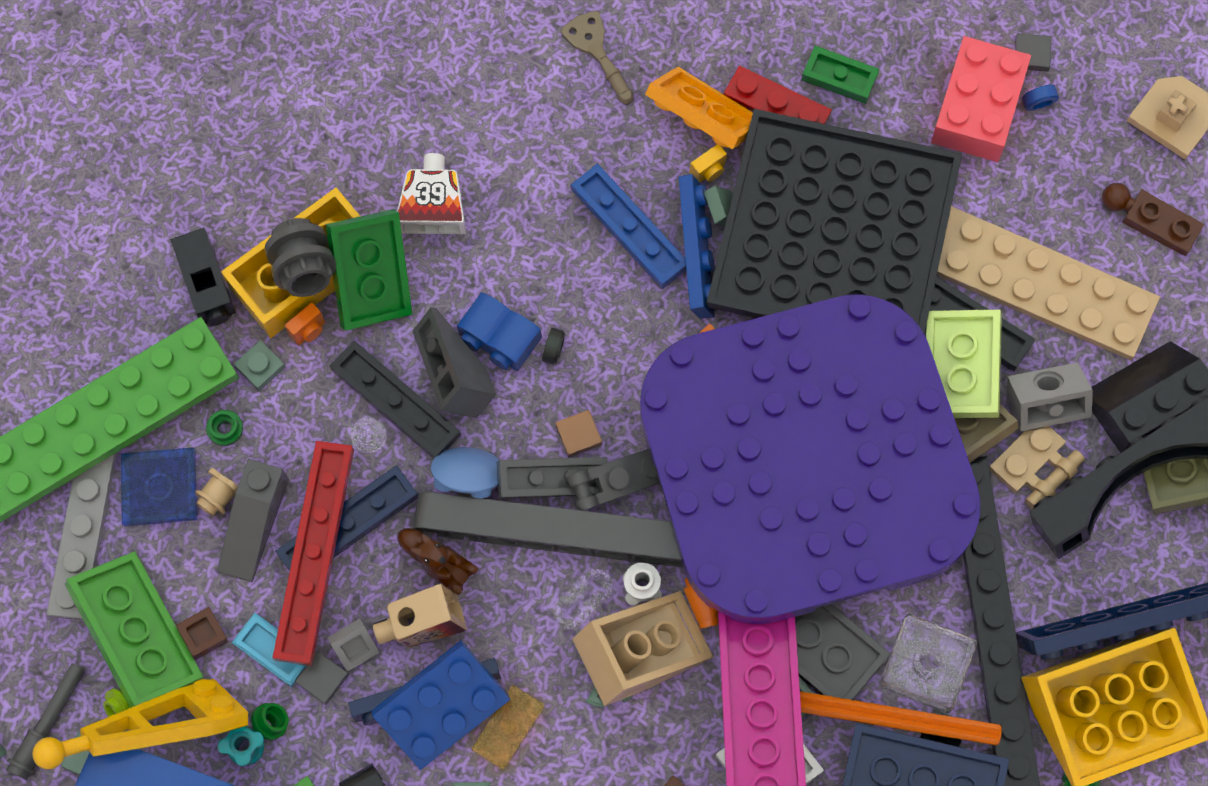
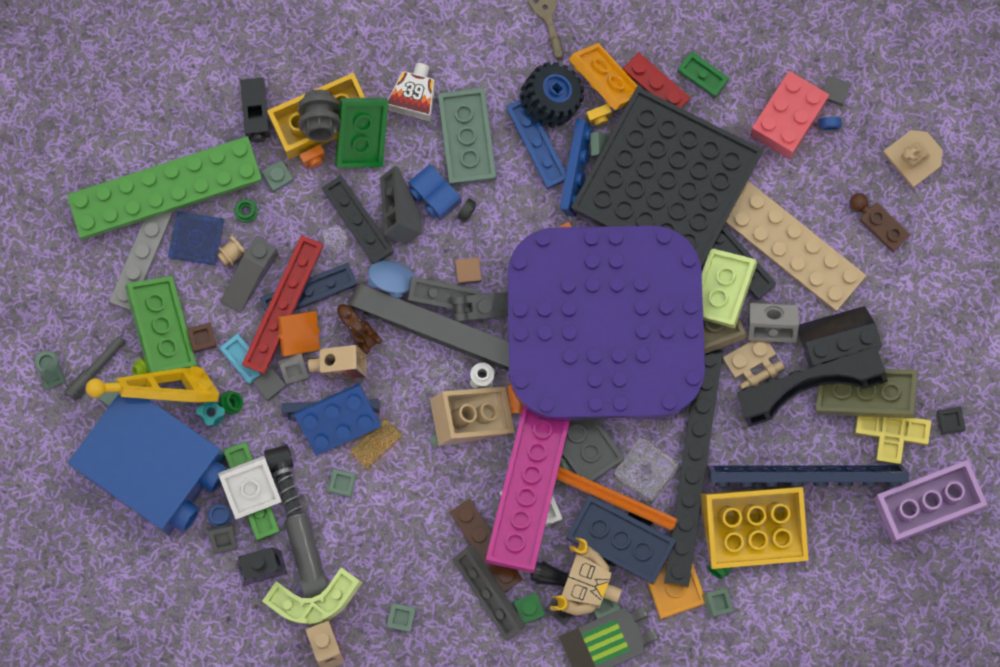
camera: 15 degrees right, 5 degrees up
none -> orange piece [278,311,320,356]
none -> sand green plate [438,88,496,186]
none -> black wheel [520,62,585,128]

